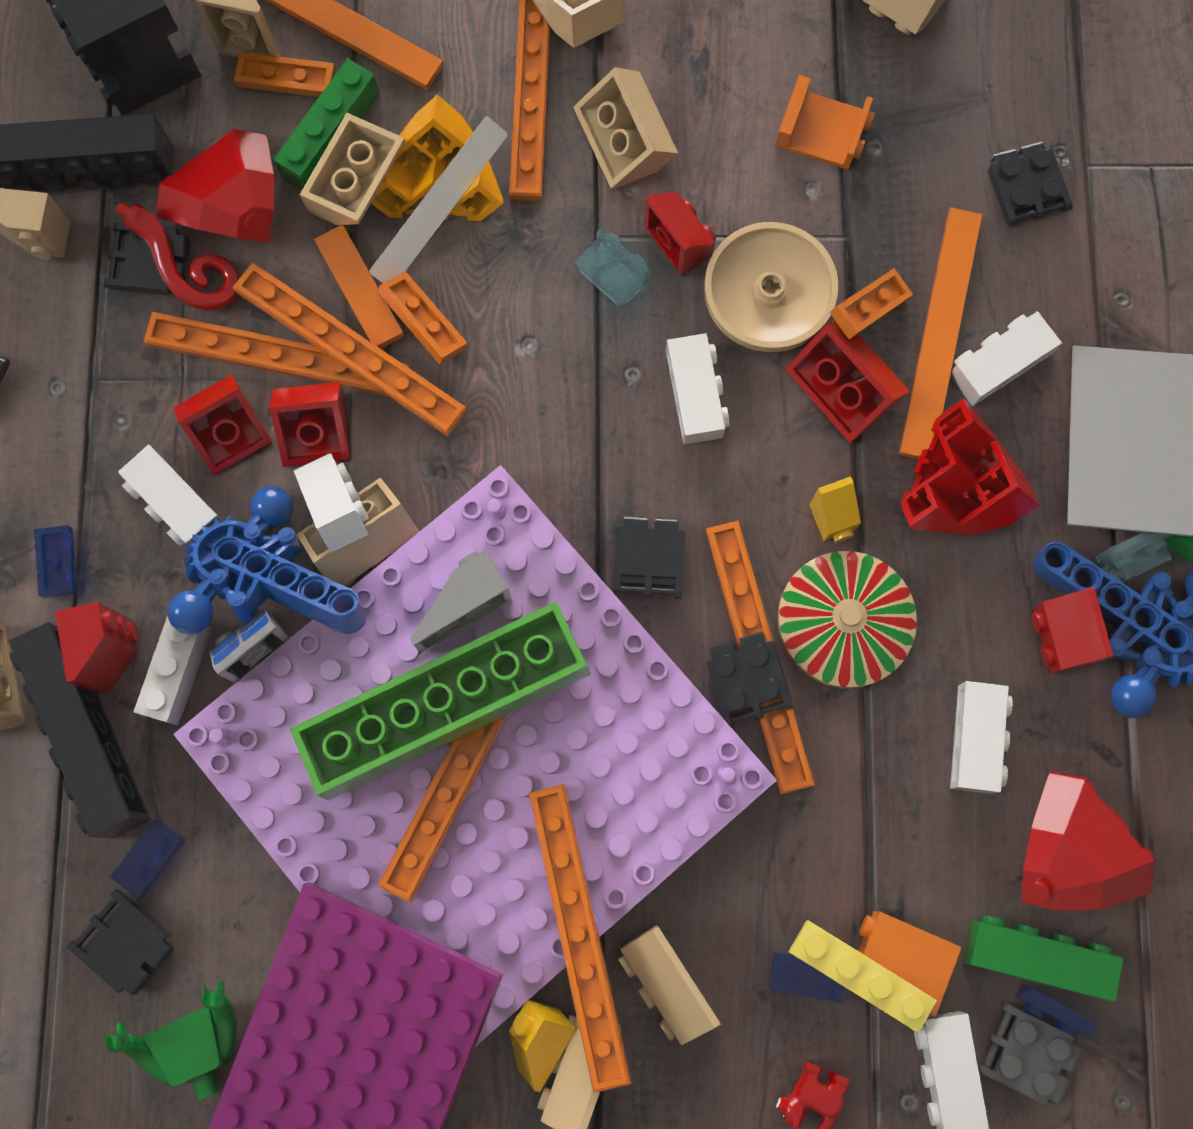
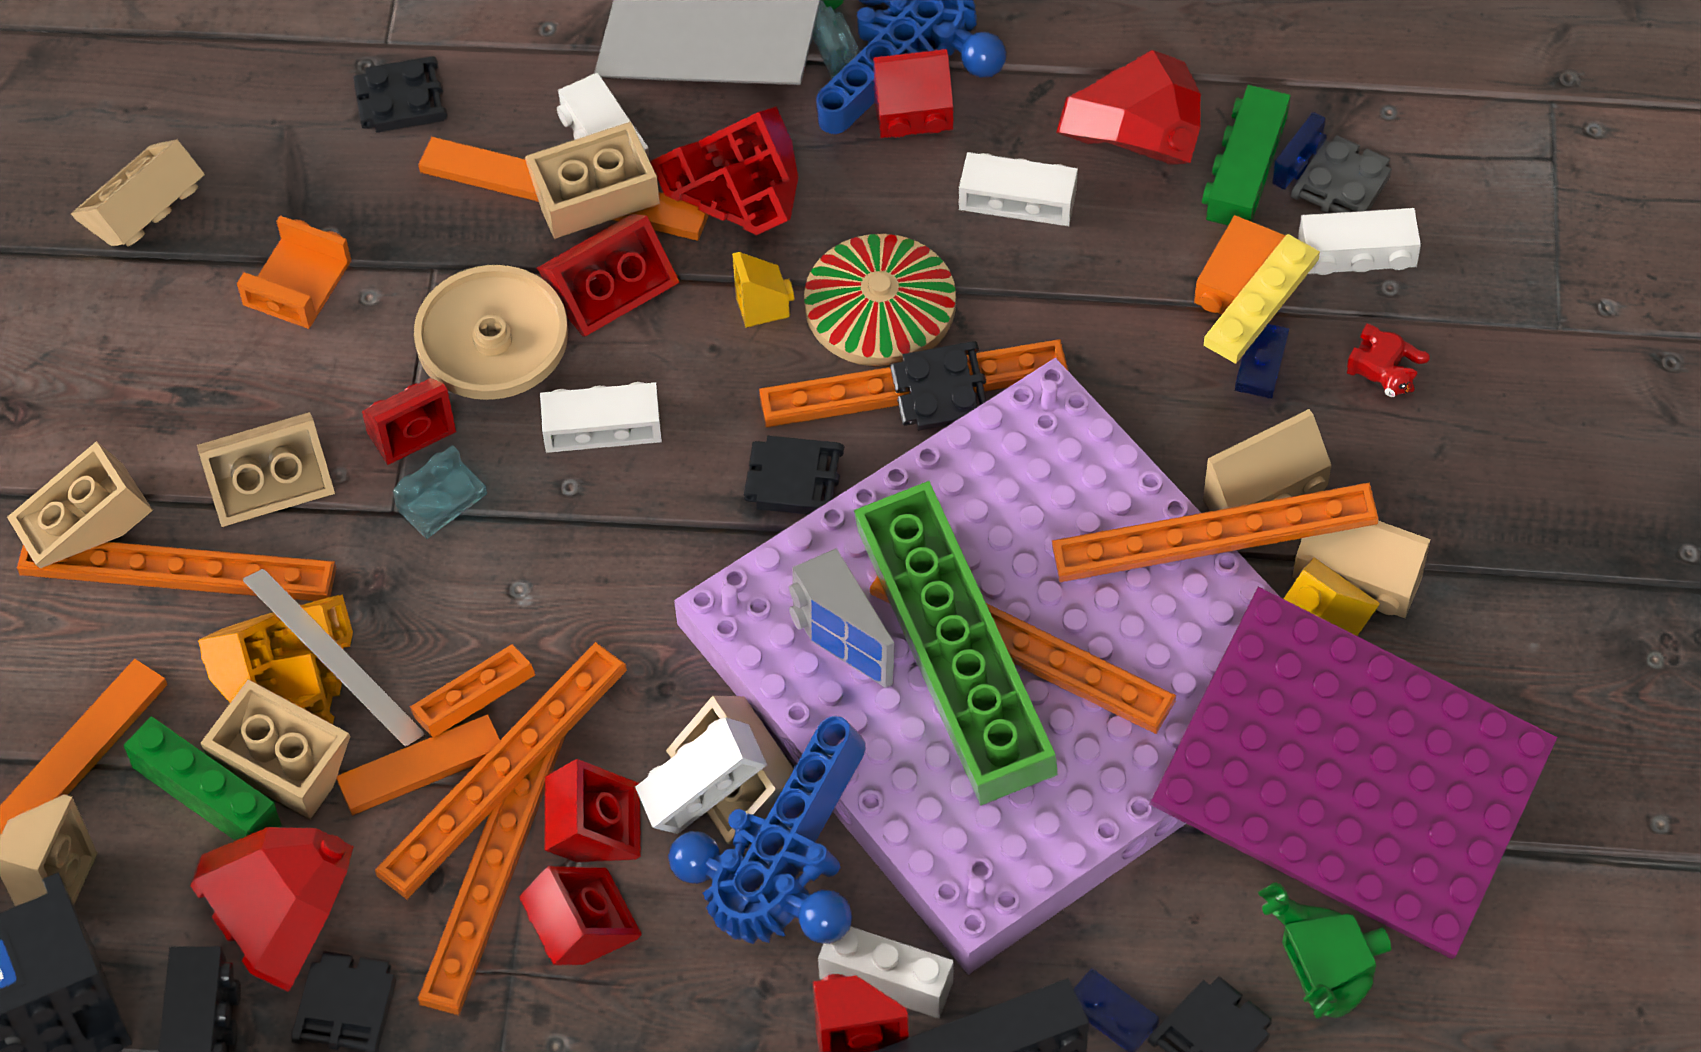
camera: 85 degrees left, 20 degrees down
red plant [115,201,240,311] -> none
white brick [118,444,223,547] -> none
light grey slope [210,607,292,683] -> none
orange plate [234,52,336,97] -> none
orange plate [829,268,913,339] -> none
none -> tan slope [525,121,660,239]

